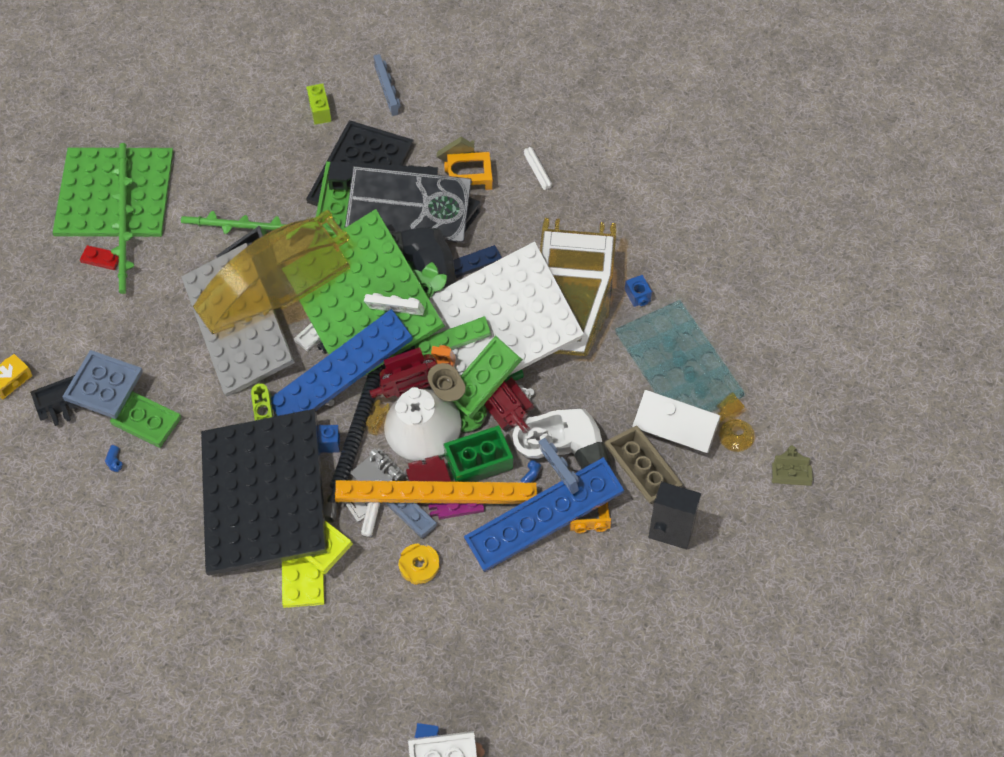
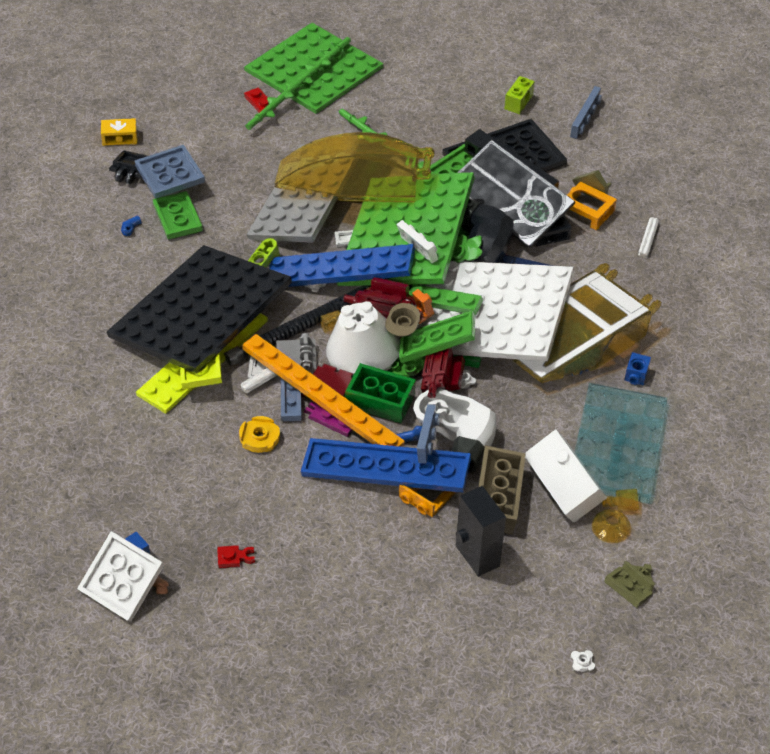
camera: 40 degrees right, 10 degrees down
blue brick [318,425,340,453] -> none
none -> red plate [217,545,255,568]
none -> white plate [571,650,595,672]

